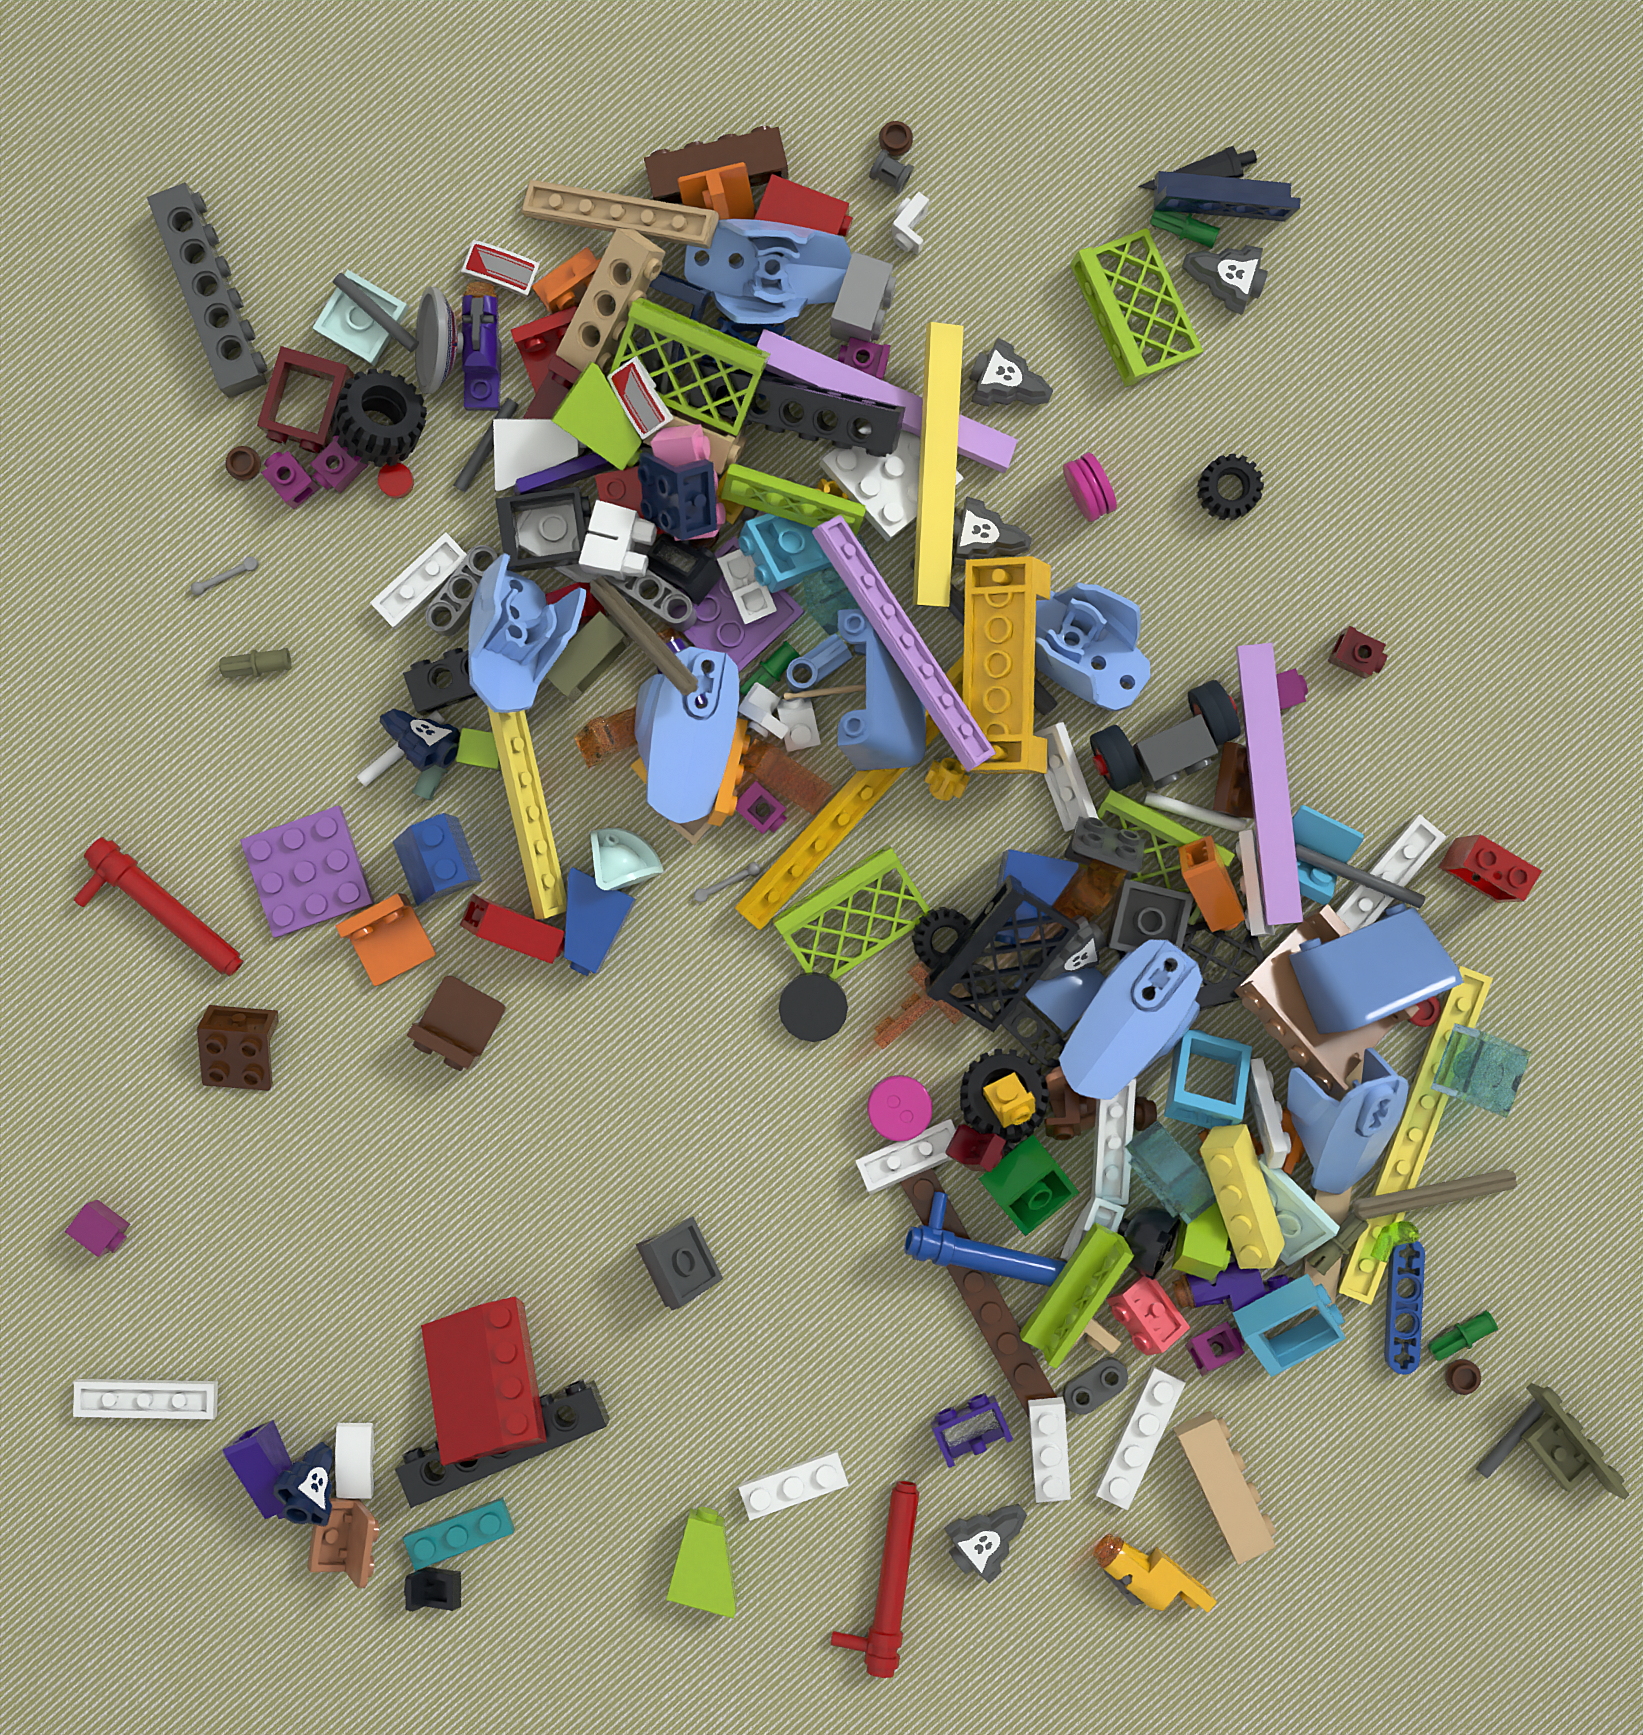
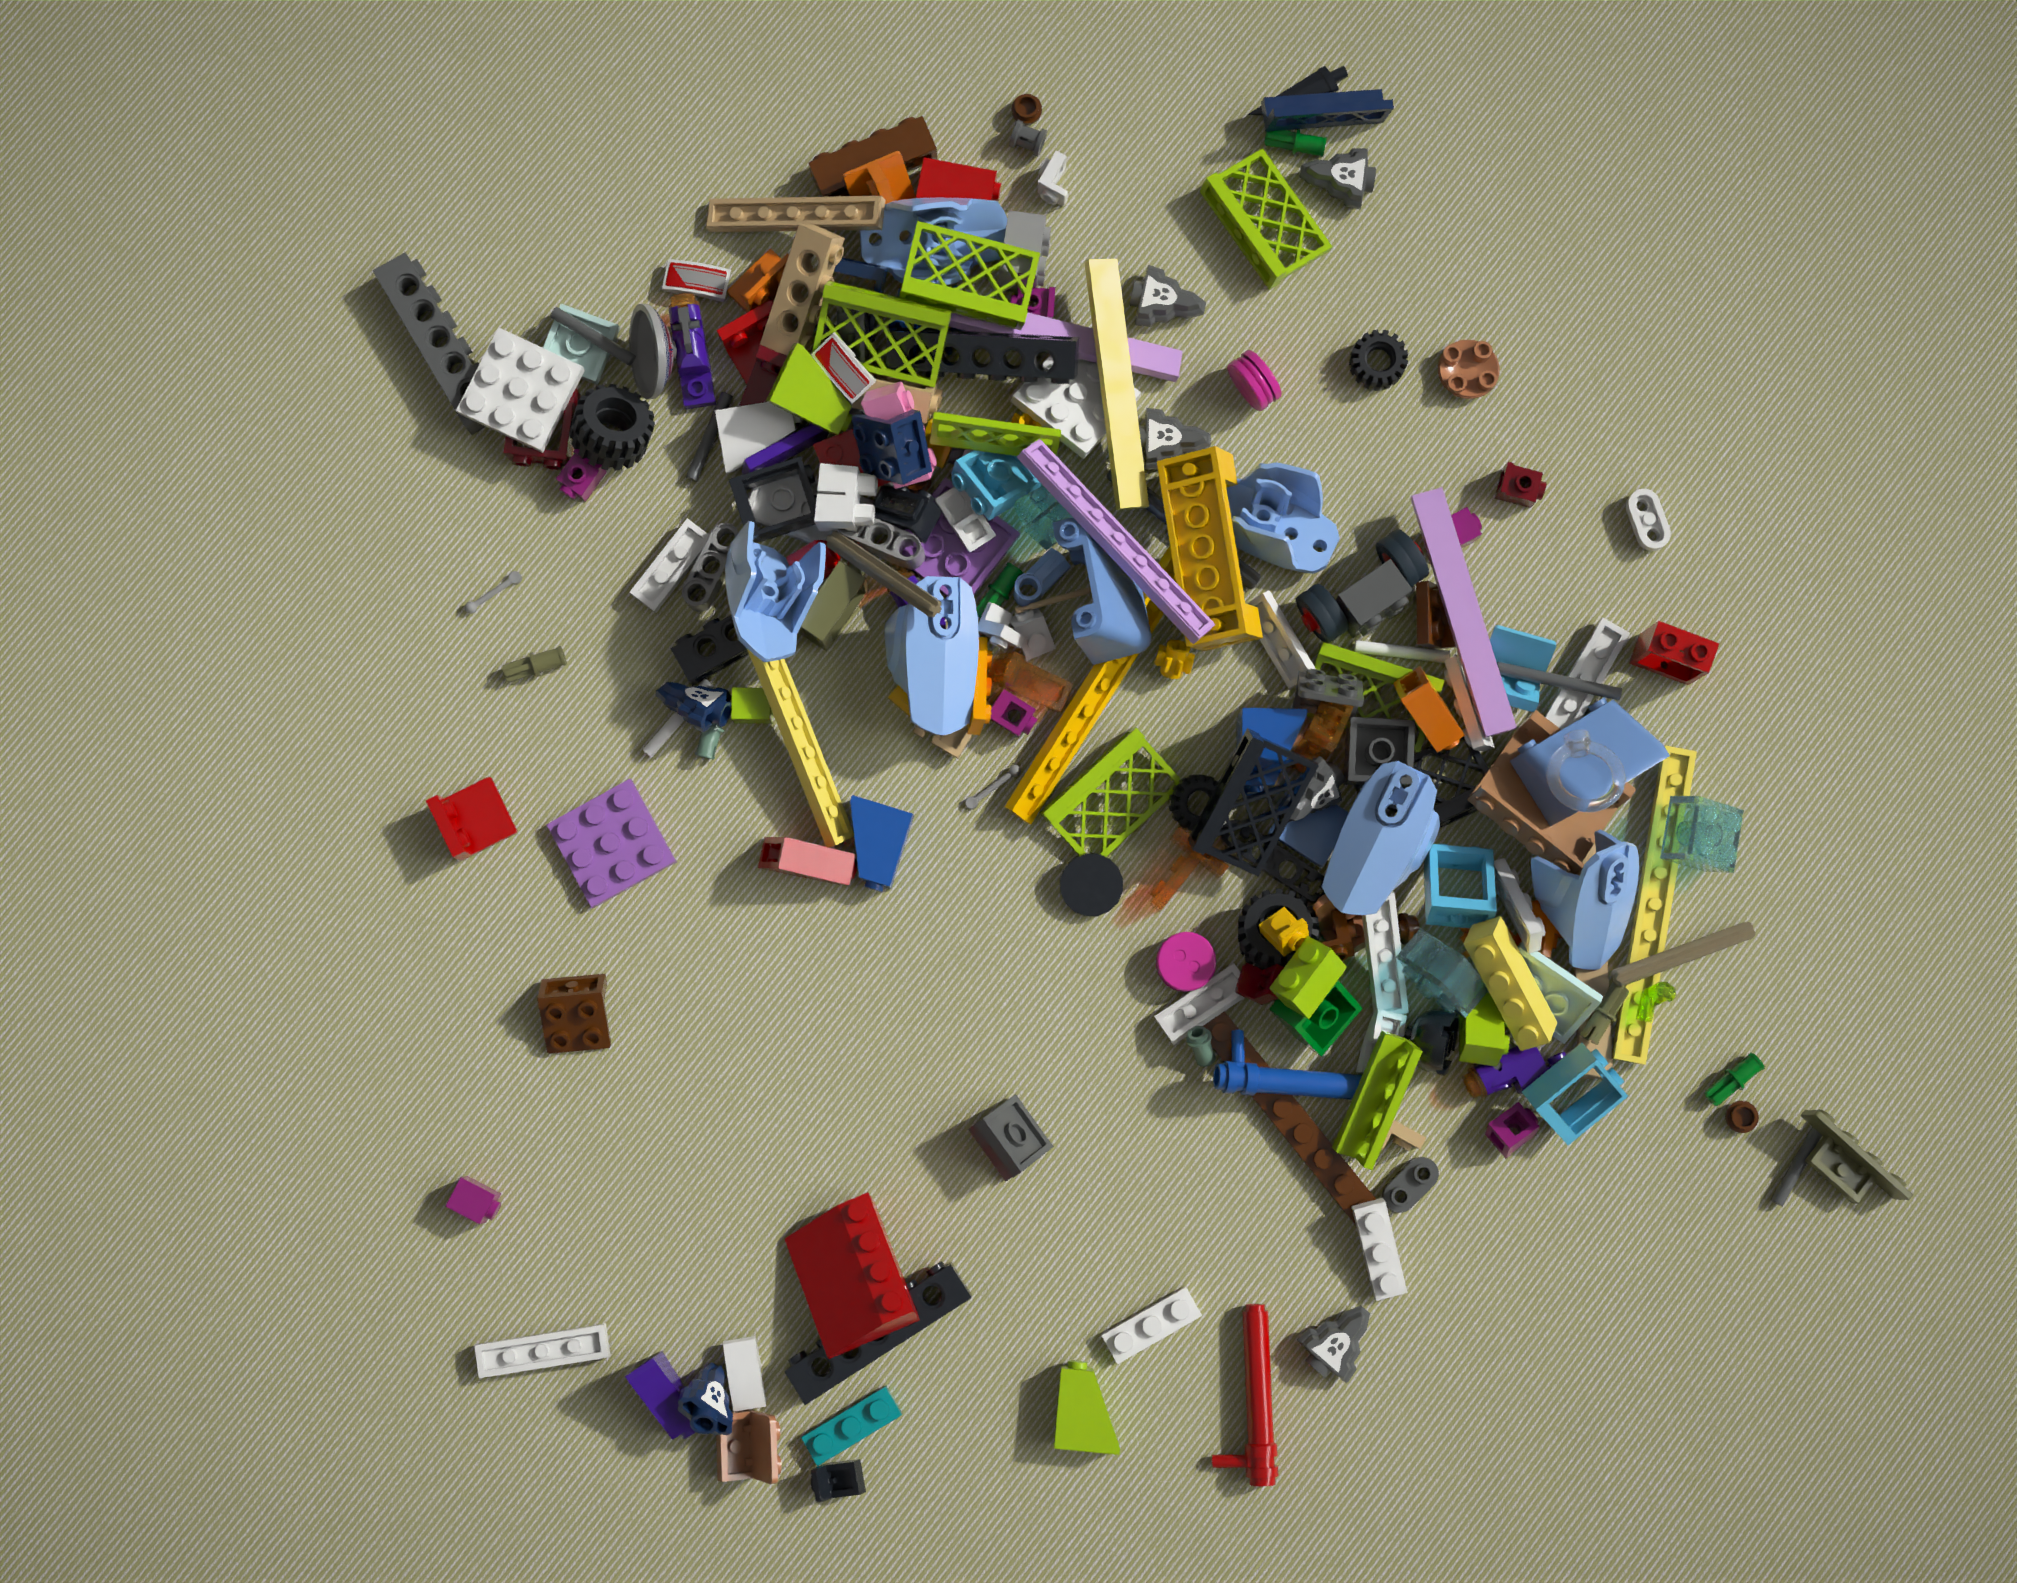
camera: 10 degrees left, 5 degrees down
red cylinder [73,837,244,977] -> none
reddish brown plate [225,446,261,481] -> none
magenta brick [261,451,320,510] -> none
orange bracket [335,893,436,986] -> none
red tile [378,462,414,499] -> none
blue slope [393,813,482,906] -> none
reddish brown bracket [406,975,506,1071] -> none
clear orange bracket [574,706,638,768] -> none
light aqua hat [590,828,663,890] -> none
dark purple window [931,1393,1013,1468] -> none
yellow plate [1093,1533,1217,1613] -> none
white plate [1095,1365,1186,1510] -> none
coral bracket [1106,1274,1191,1356] -> none
tan brick [1173,1411,1276,1565] -> none
blue beam [1384,1236,1425,1375] -> none
red tile [1407,996,1441,1027] -> none
none -> red bracket [426,777,518,861]
none -> white plate [456,327,585,453]
none -> lime fence [899,221,1040,330]
none -> sand green pin [1186,1026,1216,1067]
none -> lime brick [1270,936,1347,1019]
none -> nougat dish [1438,340,1500,399]
none -> clear piece [1546,730,1626,812]
none -> white plate [1626,489,1671,551]

